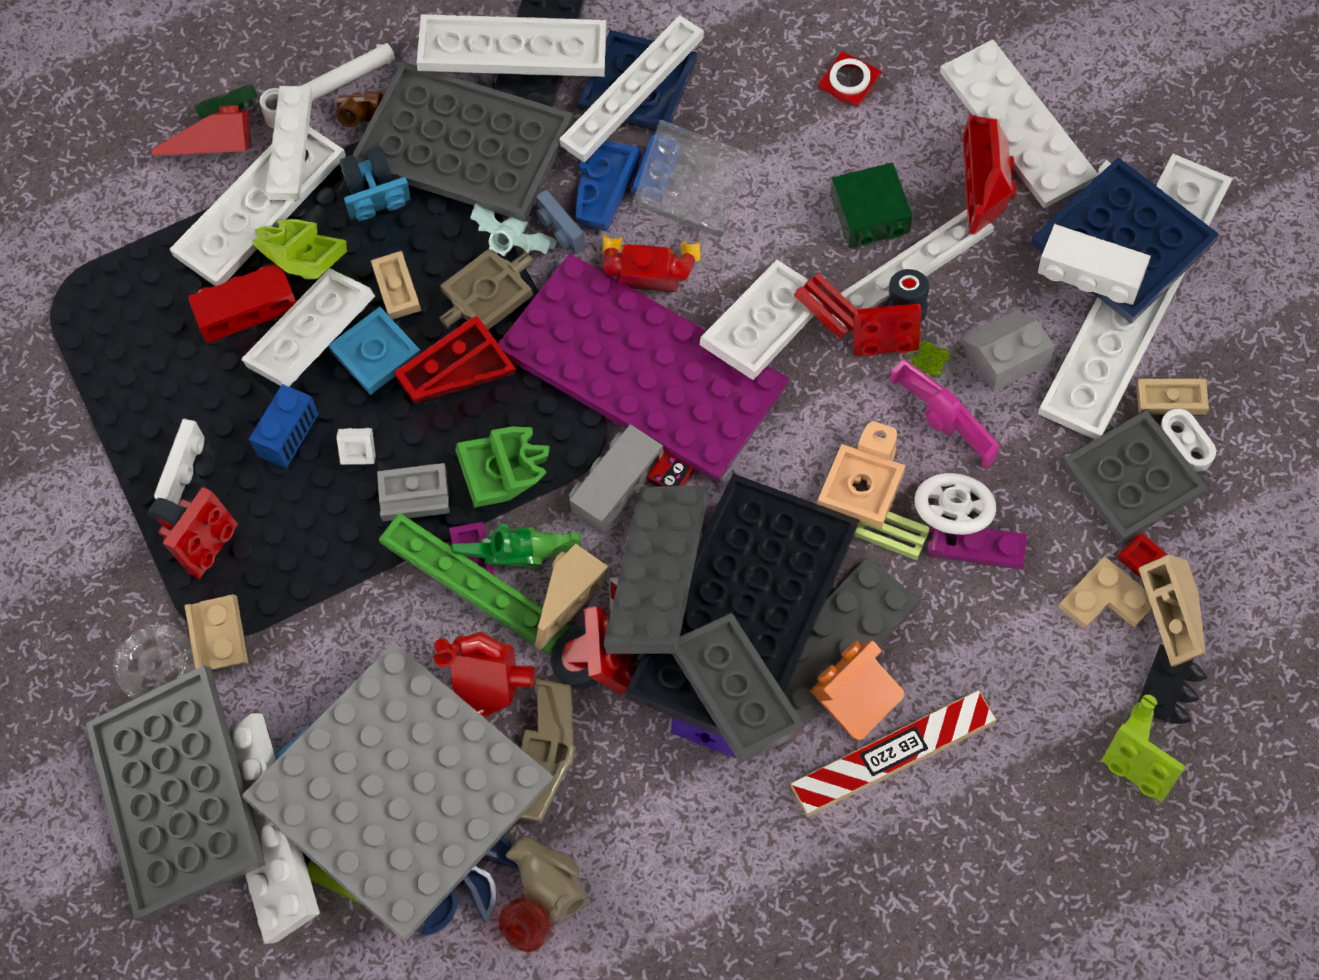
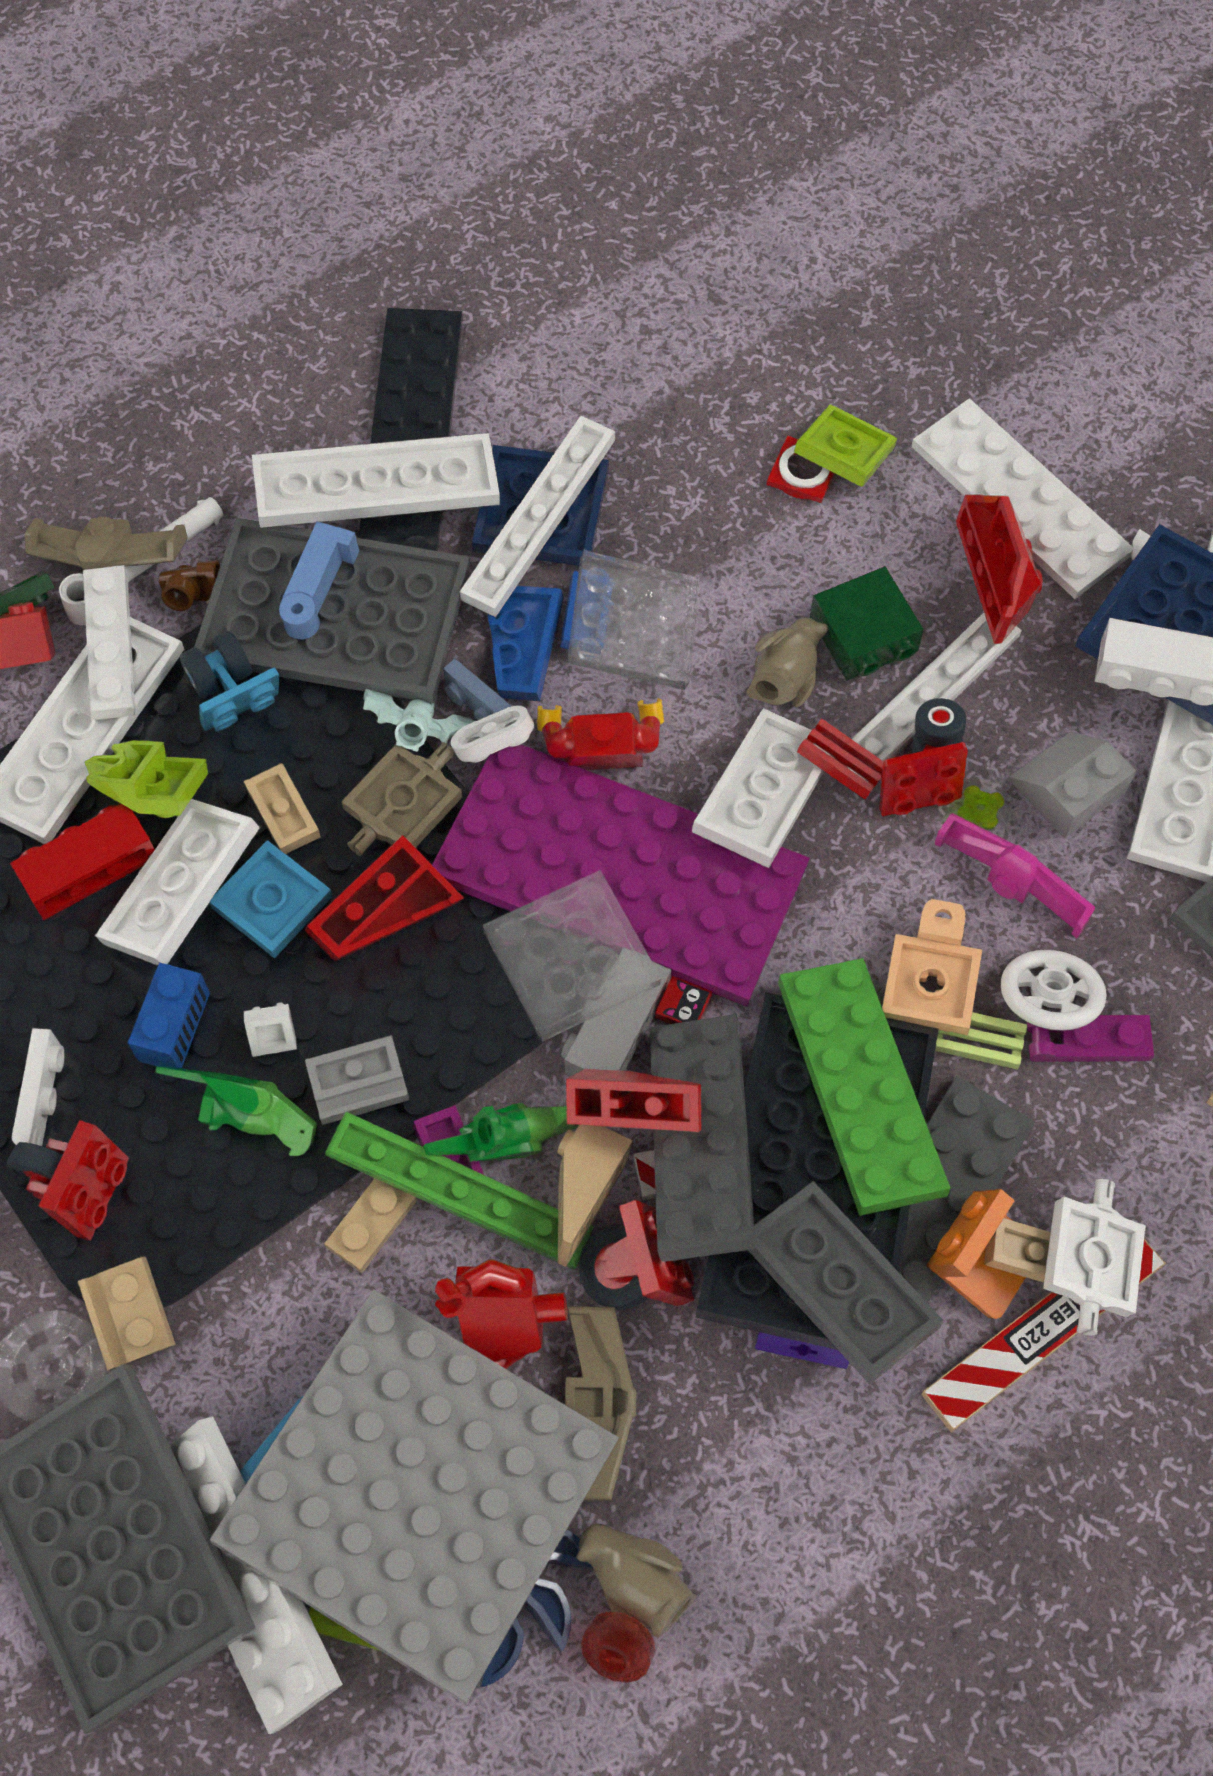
camera: 15 degrees left, 0 degrees up
bright green plate [455,426,549,507] -> none
none -> dark tan plate [25,517,188,570]
none -> animal [156,1065,317,1156]
none -> medium blue leg [279,521,359,640]
none -> tan plate [324,1178,417,1273]
none -> white plate [451,706,534,763]
none -> clear plate [483,870,661,1042]
none -> red slope [566,1069,702,1132]
none -> dark tan animal [746,617,829,708]
none -> bright green plate [778,958,951,1216]
none -> lime tile [794,405,897,487]
none -> tan plate [984,1218,1051,1282]
none -> white plate [1043,1179,1145,1336]

